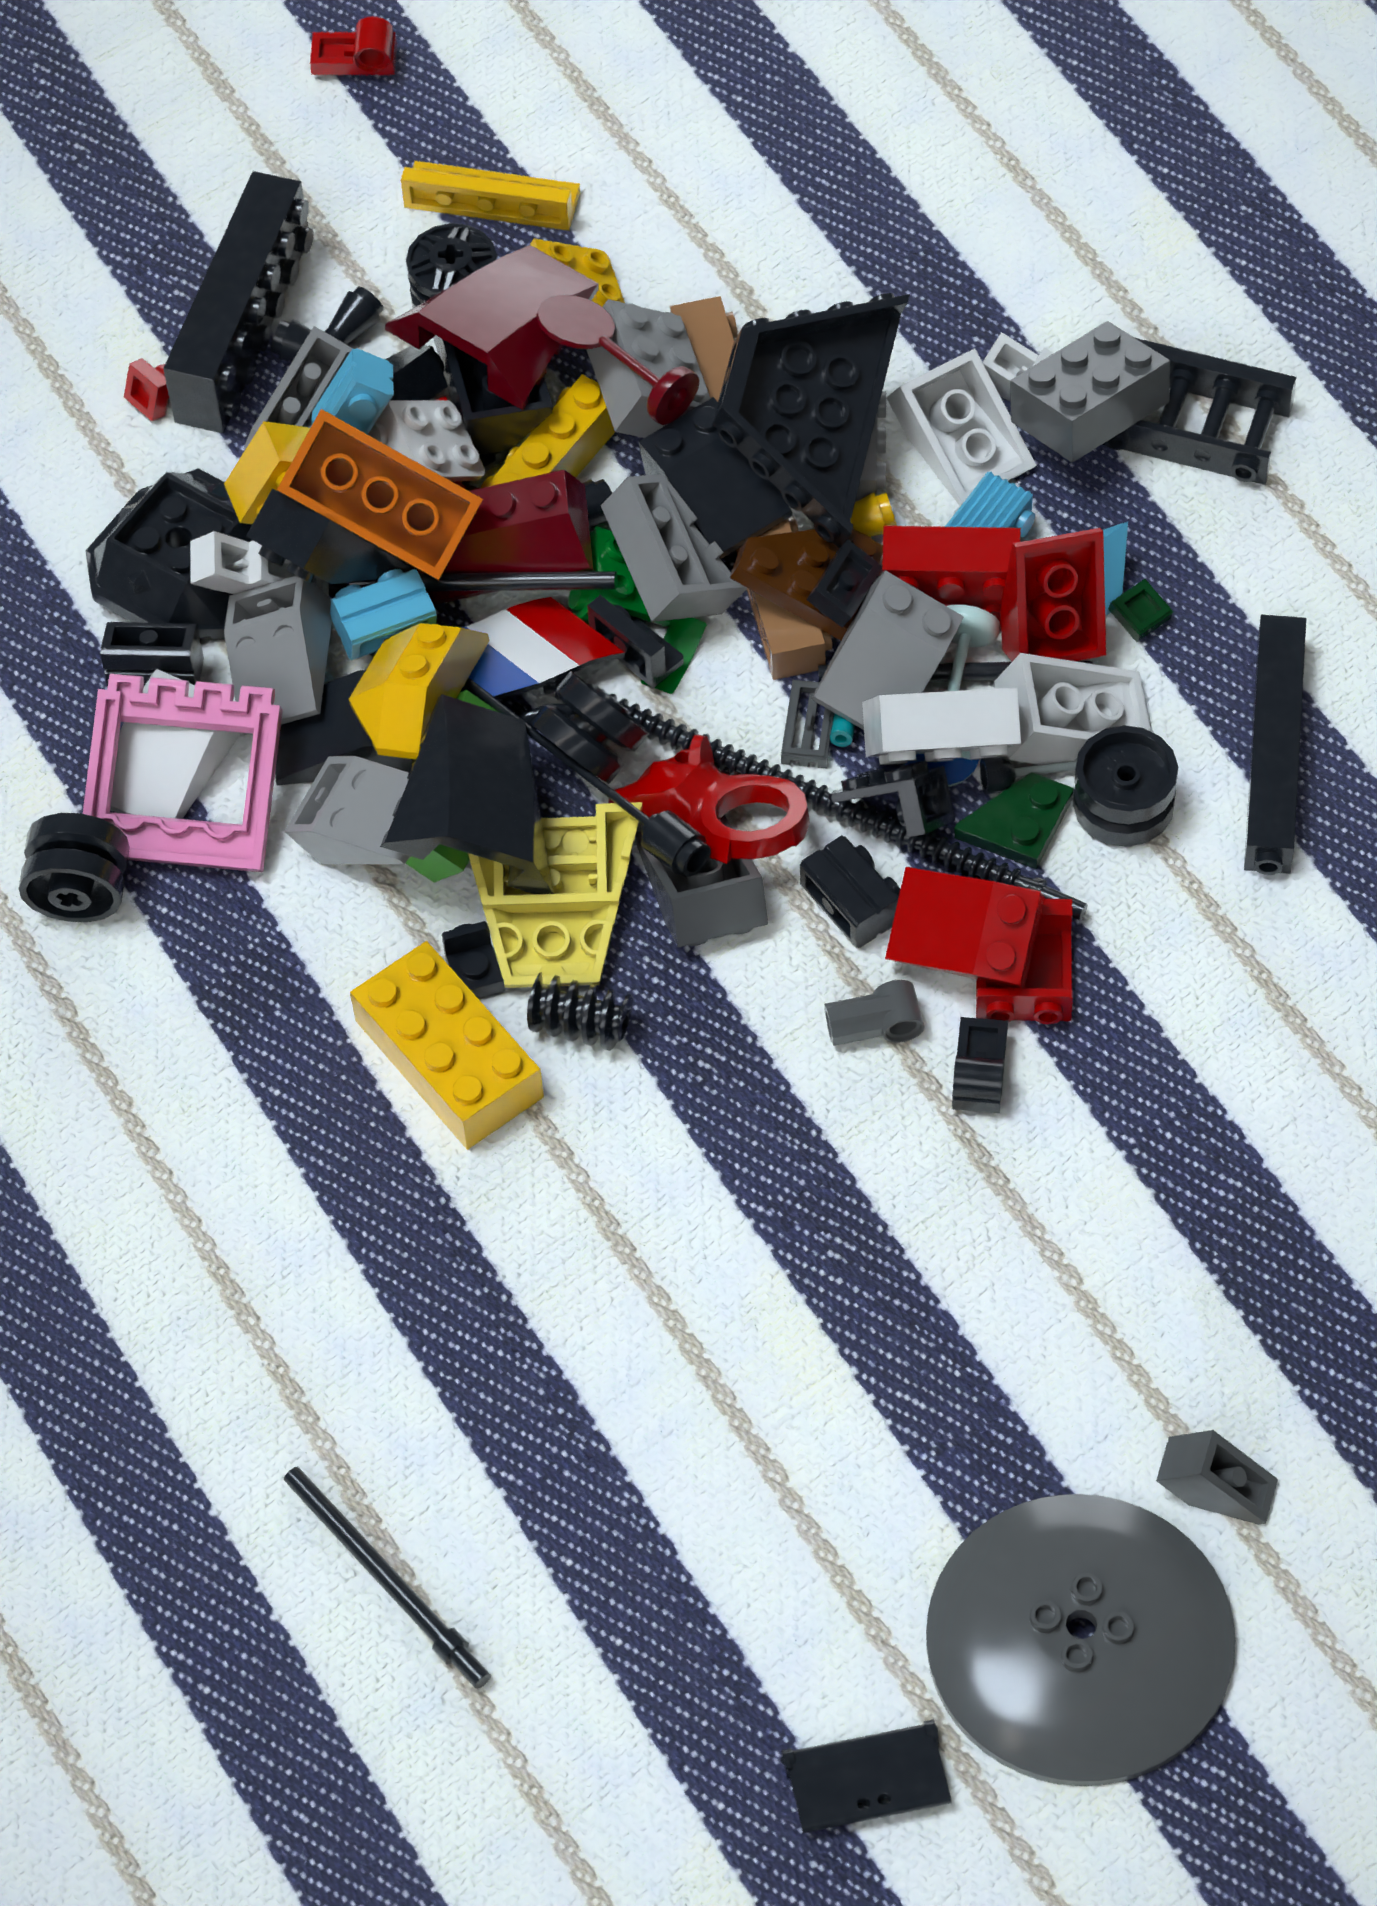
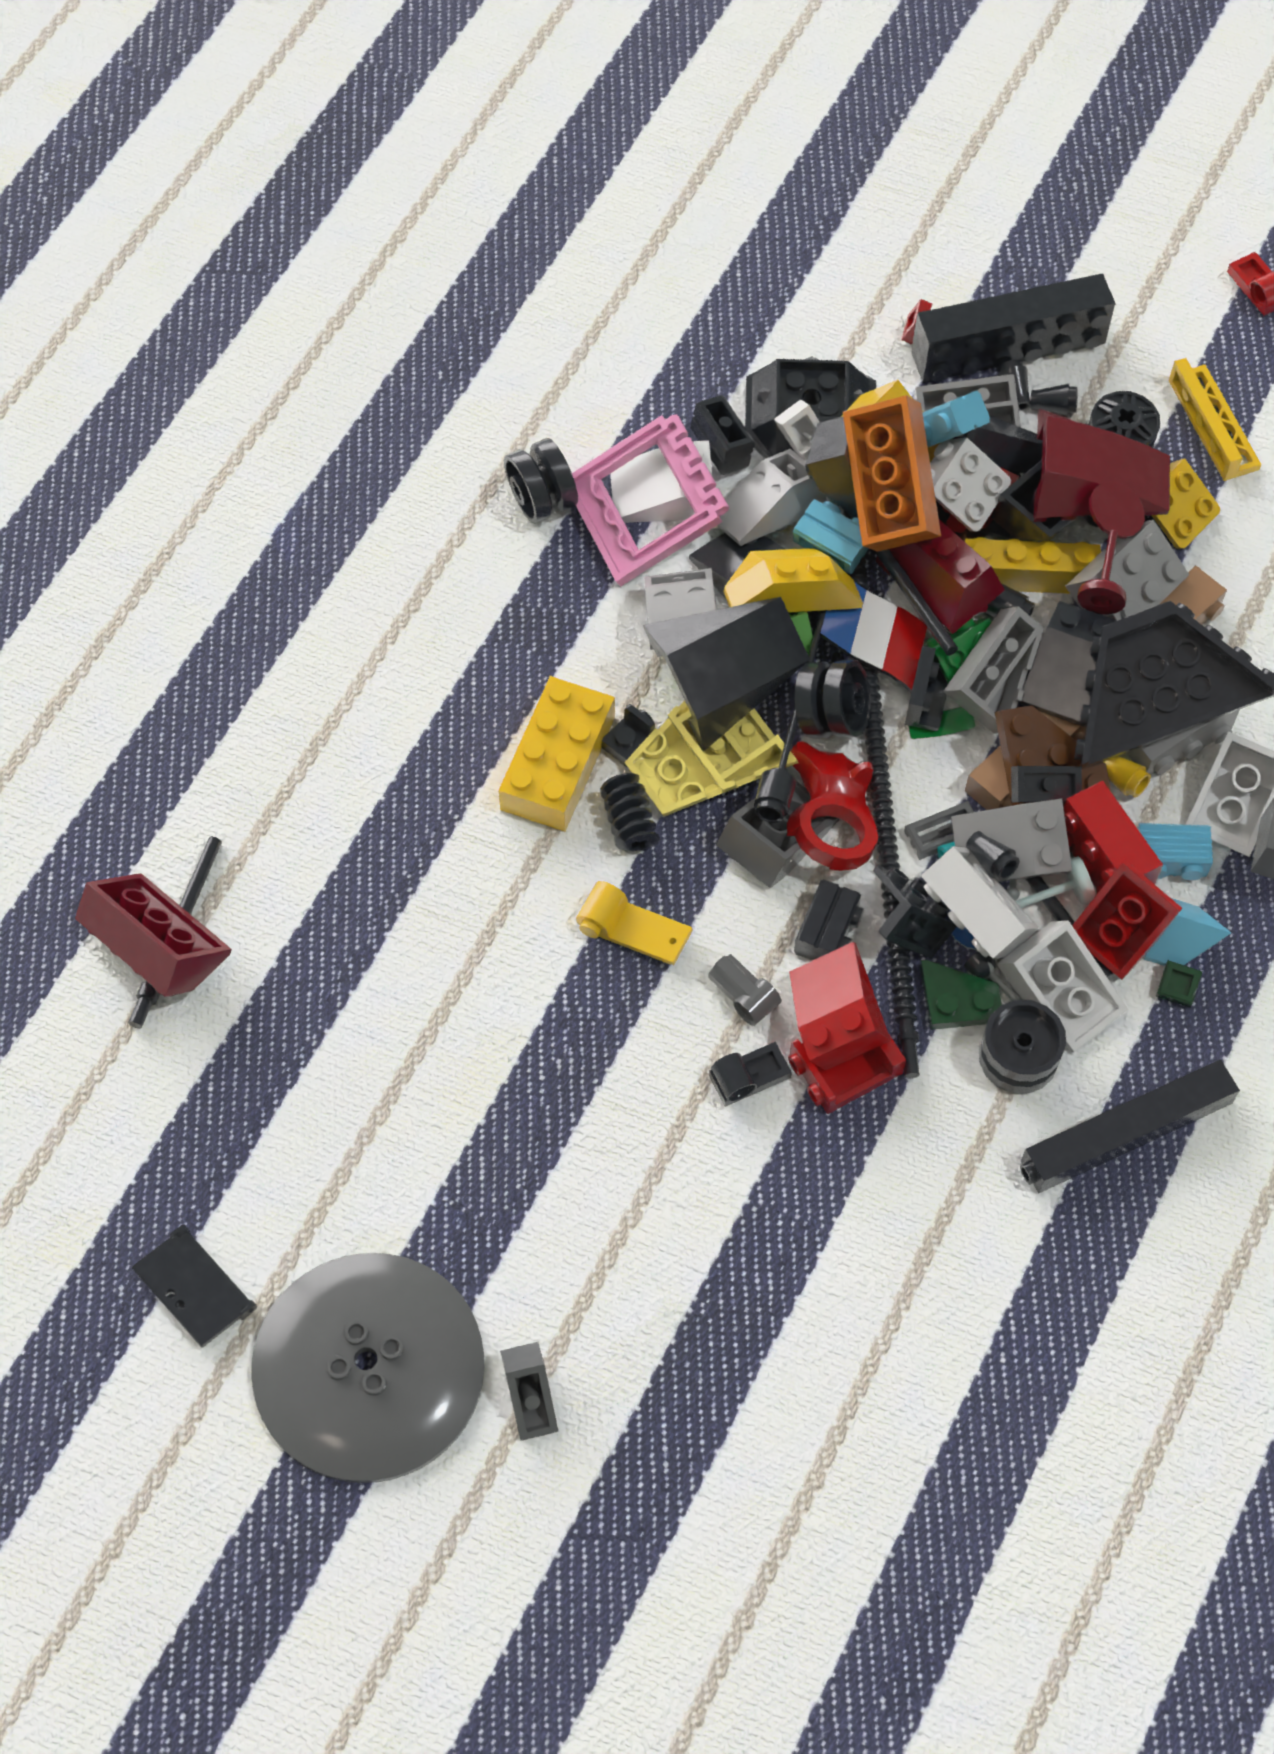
camera: 55 degrees right, 5 degrees up
none -> dark red slope [75,873,232,997]
none -> yellow door [576,881,693,966]
none -> black cone [966,831,1020,881]

